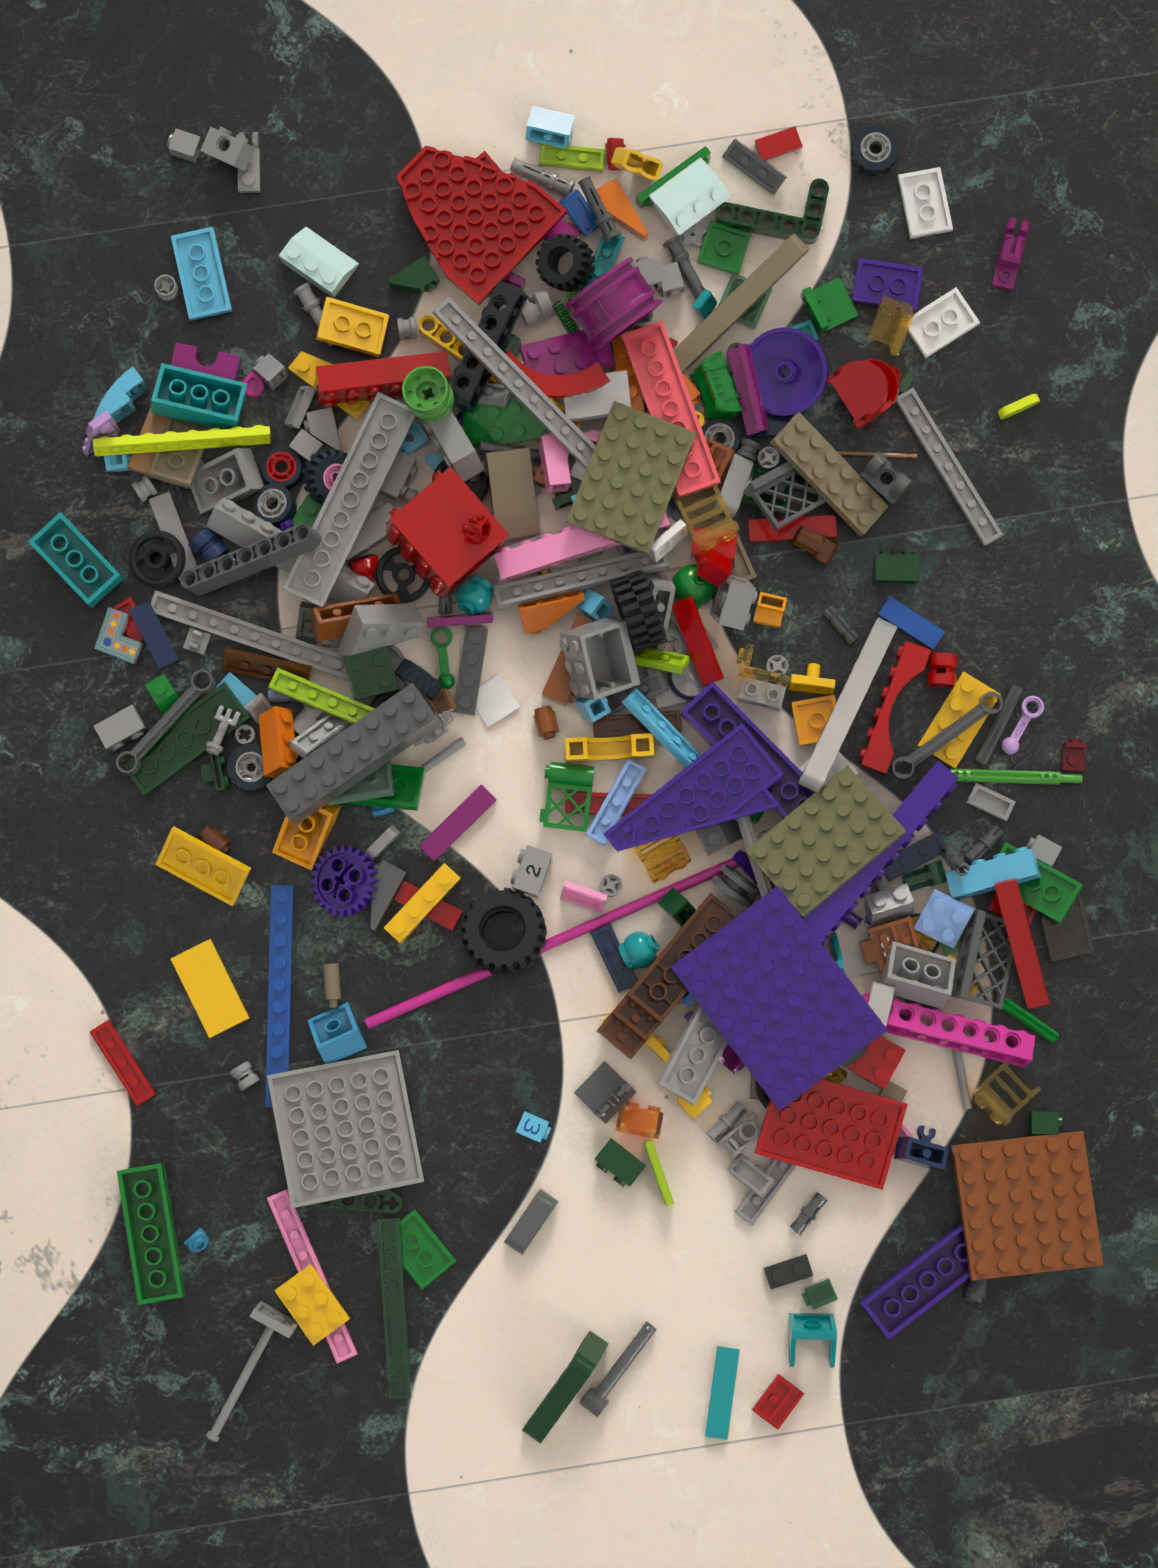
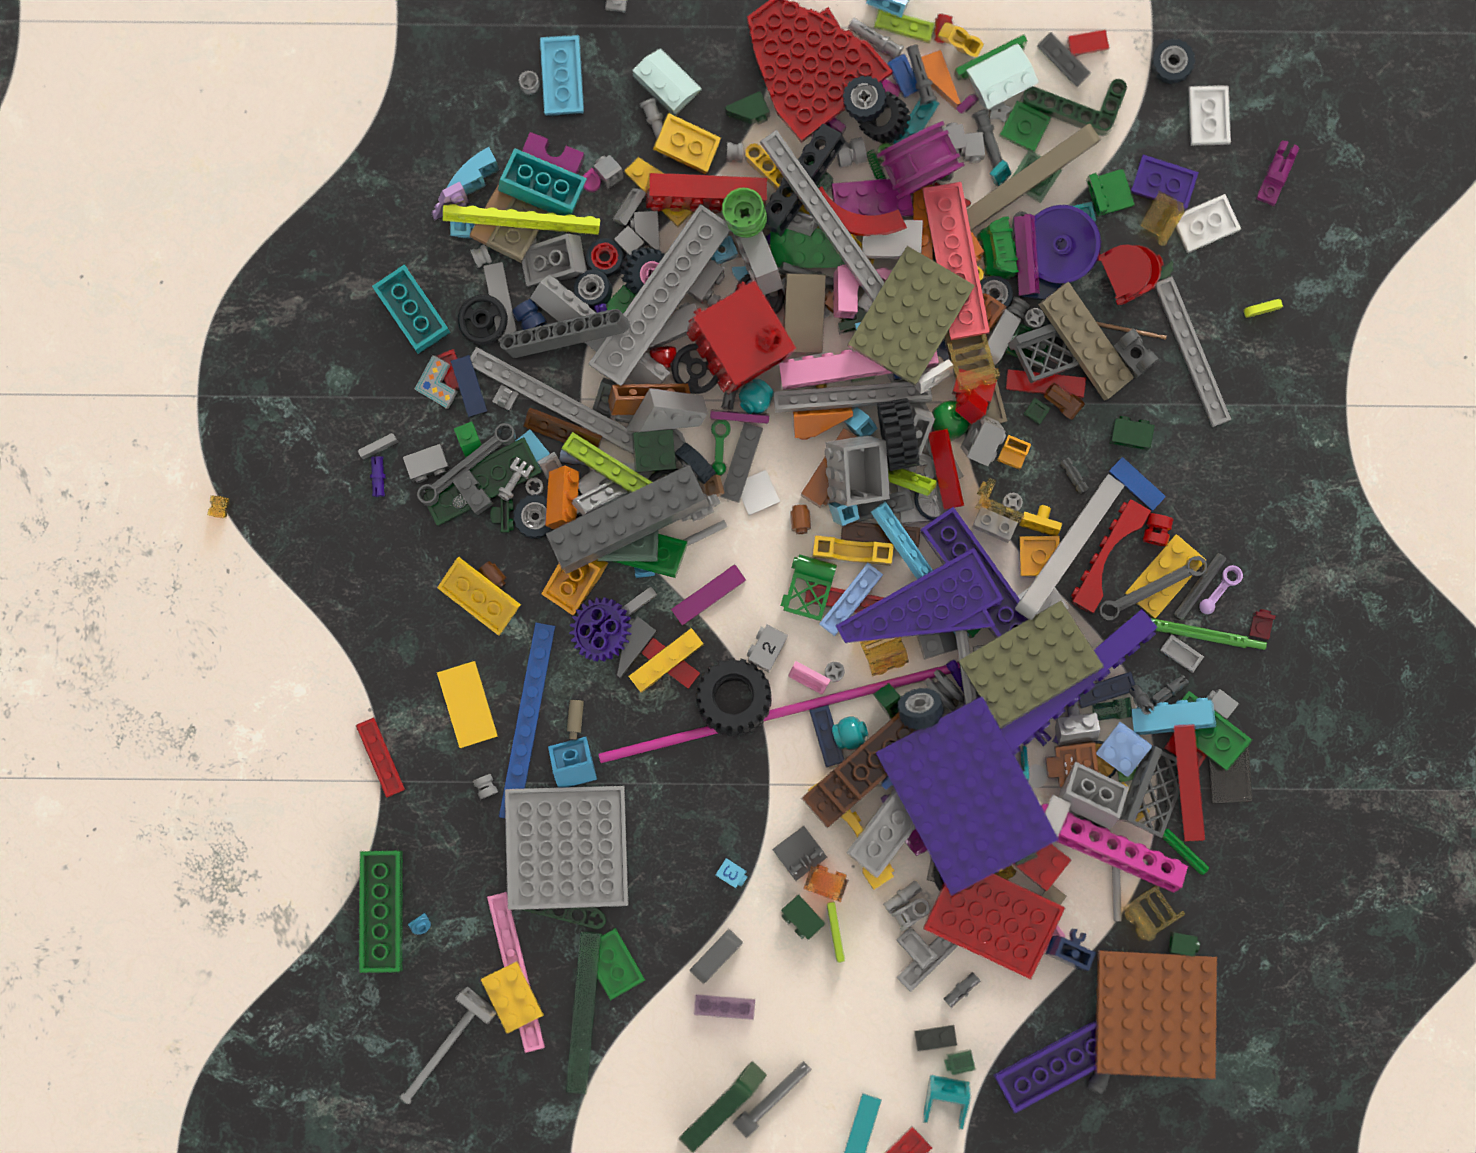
camera: 10 degrees right, 0 degrees up
none -> light grey tile [358,433,398,460]
none -> dark purple pin [370,456,386,497]
none -> dark grey piece [452,470,493,515]
none -> clear purple plate [694,994,755,1020]
none -> black wheel [843,76,887,122]
none -> black wheel [898,688,944,730]
none -> magenta tile [956,94,979,114]
none -> dark green tile [1023,398,1051,425]

